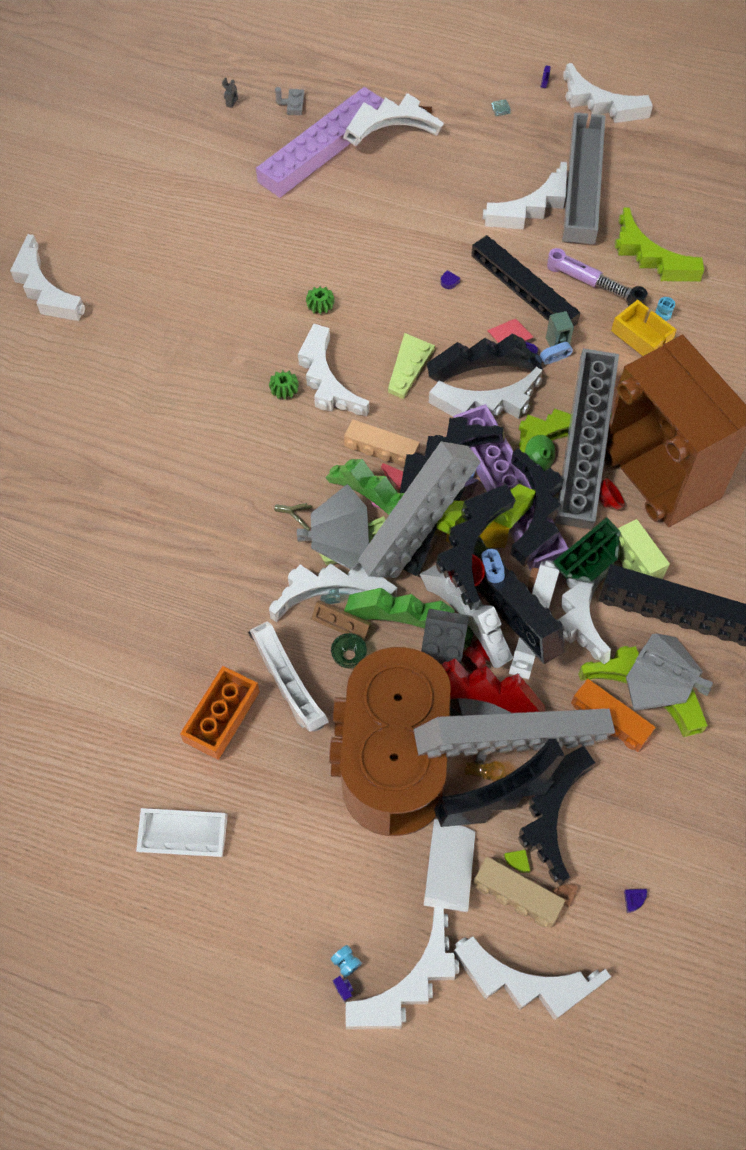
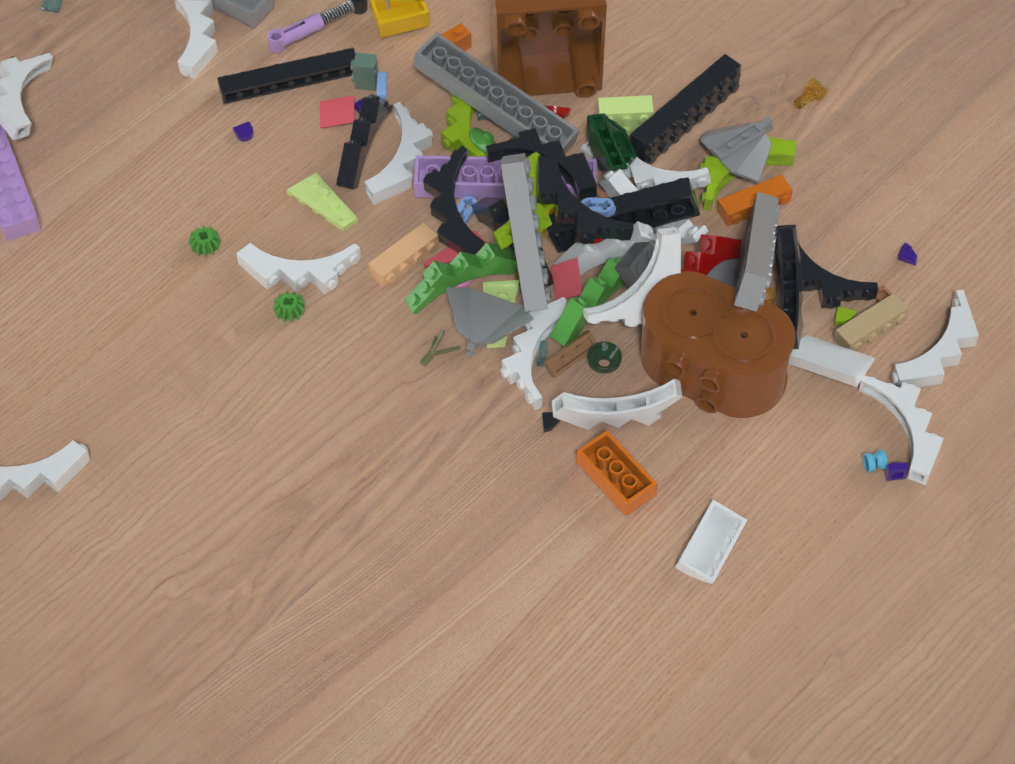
camera: 65 degrees left, 5 degrees down
none -> coral piece [551,257,582,300]
none -> white arch [583,227,681,327]

